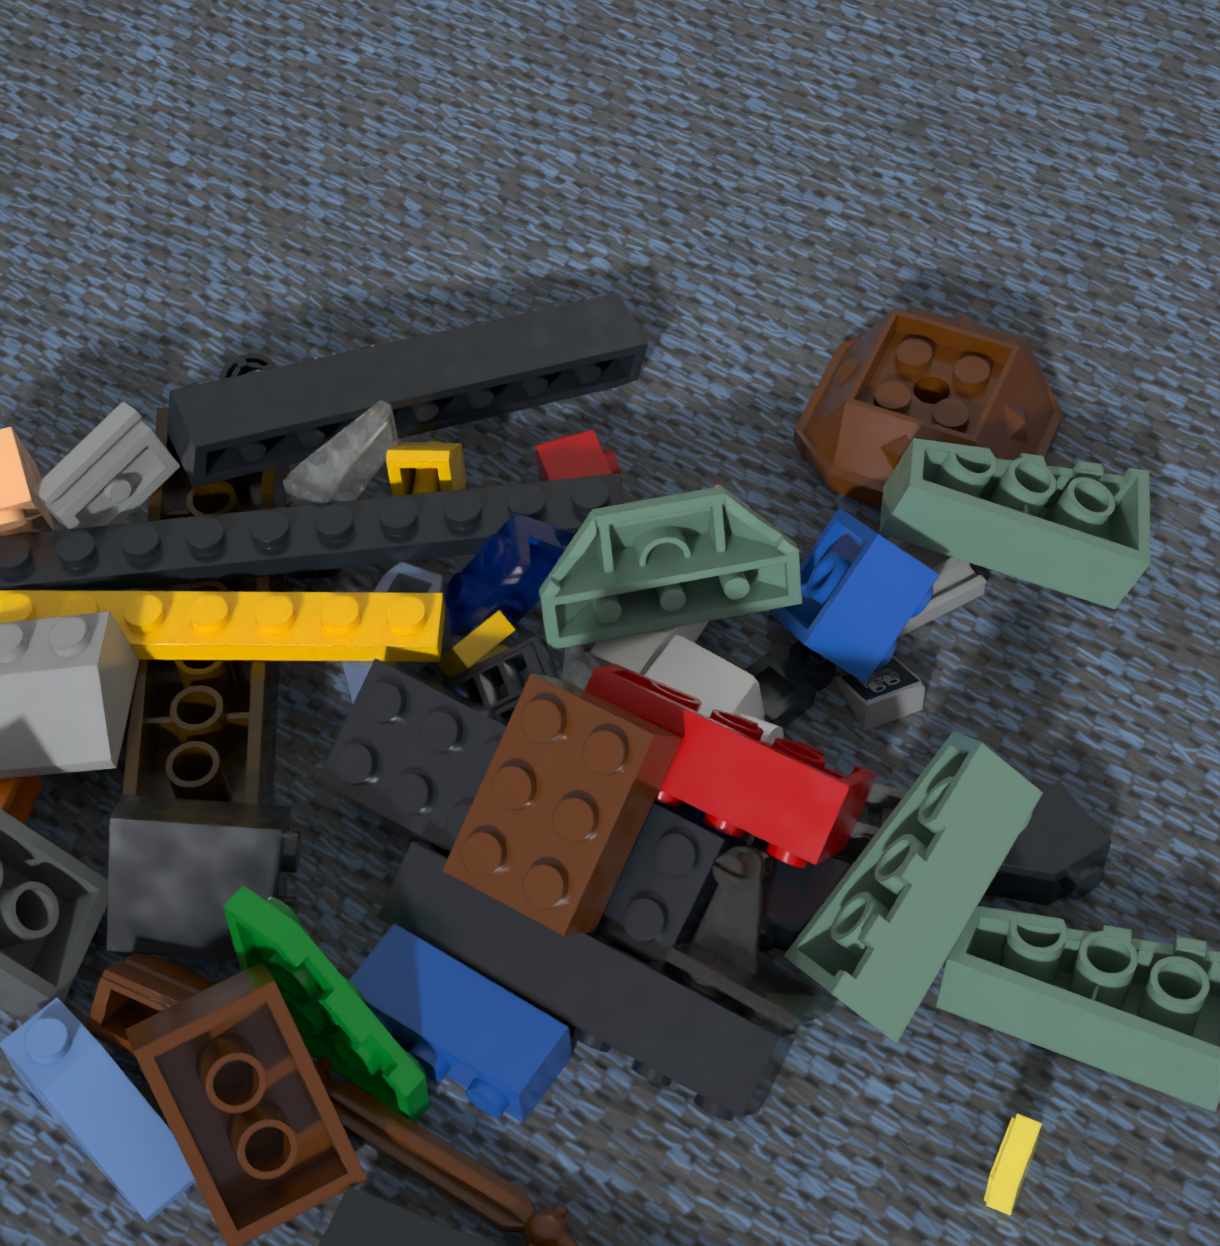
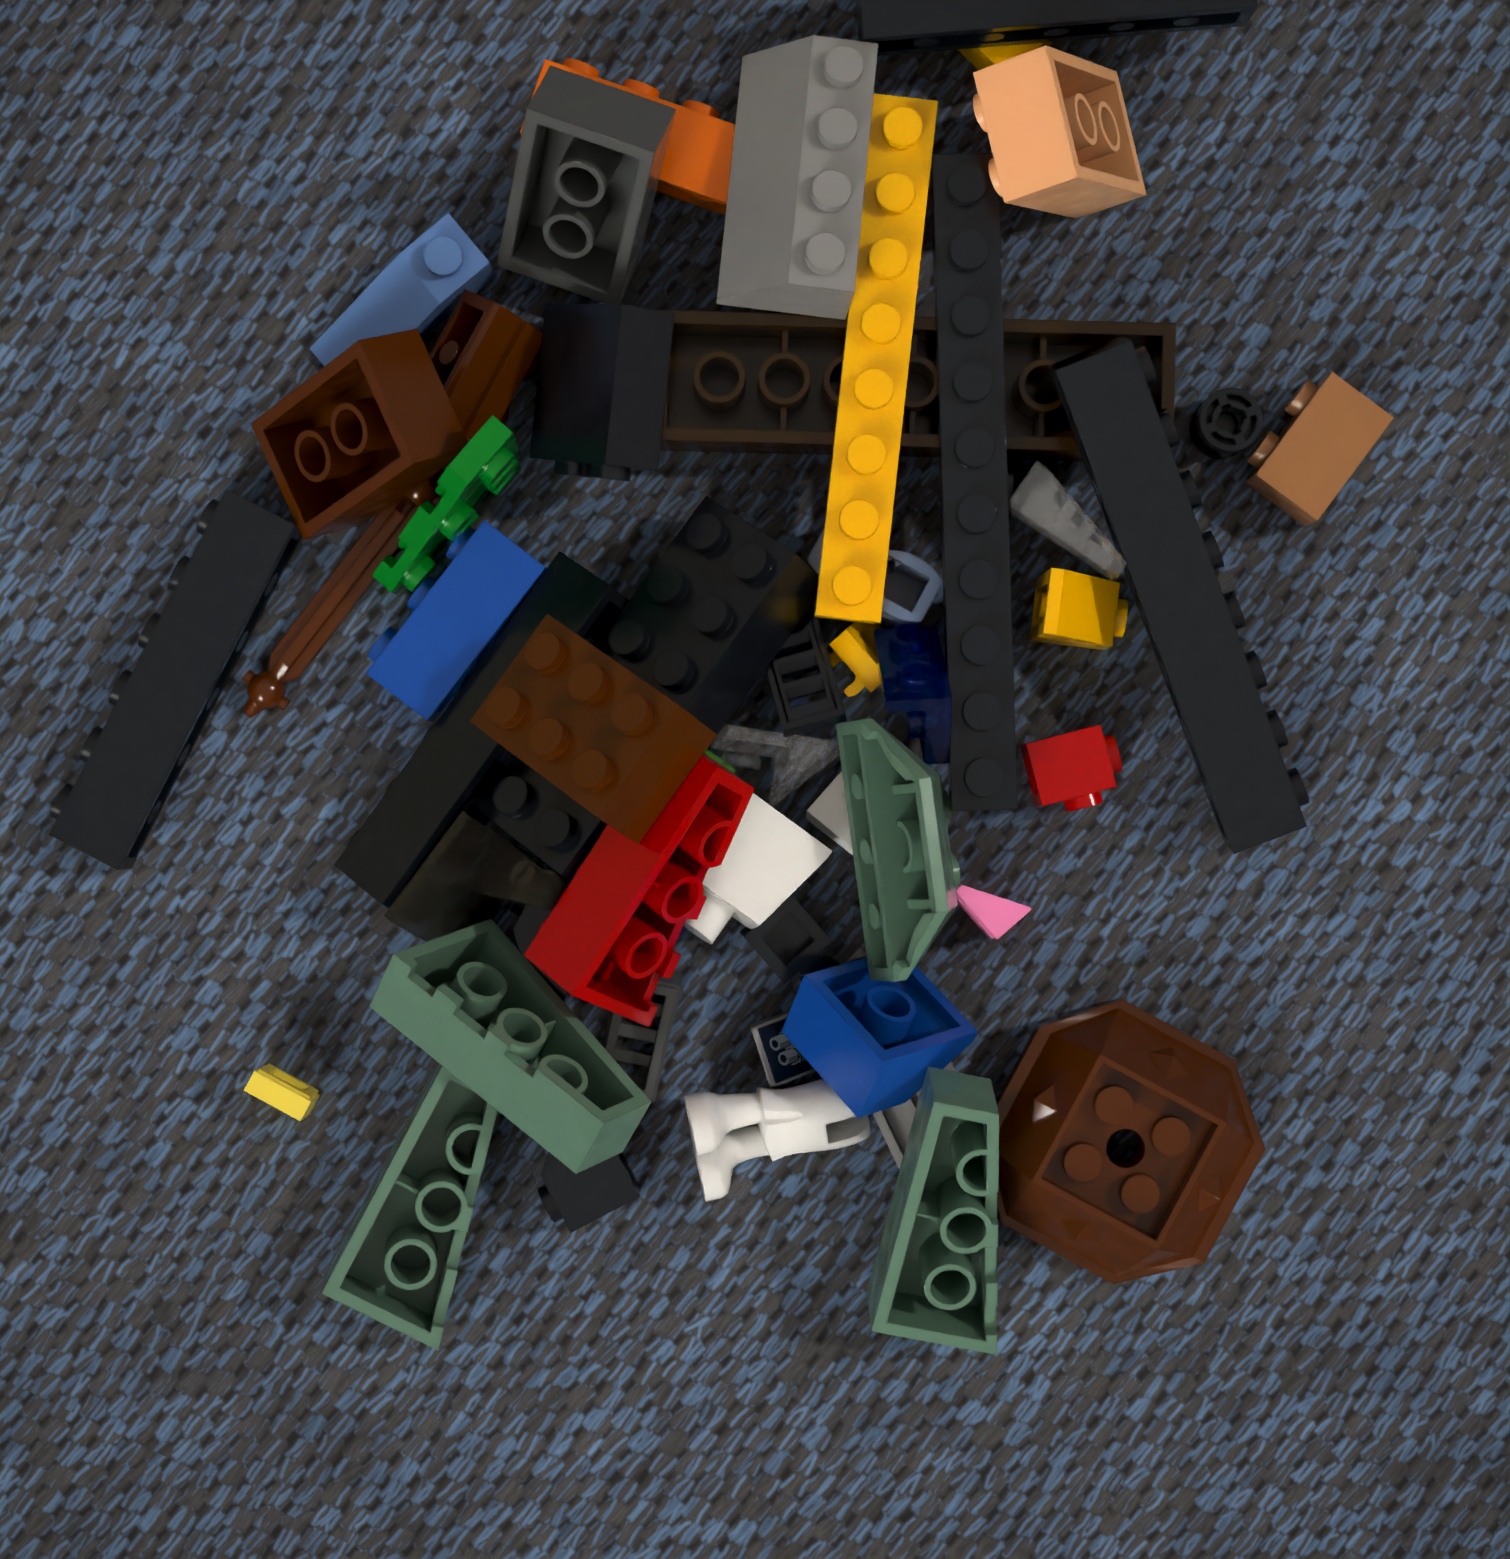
camera: 90 degrees right, 35 degrees up
light grey plate [31,401,180,530] -> none
none -> white piece [684,1079,871,1202]
none -> medium nougat brick [1244,372,1394,527]

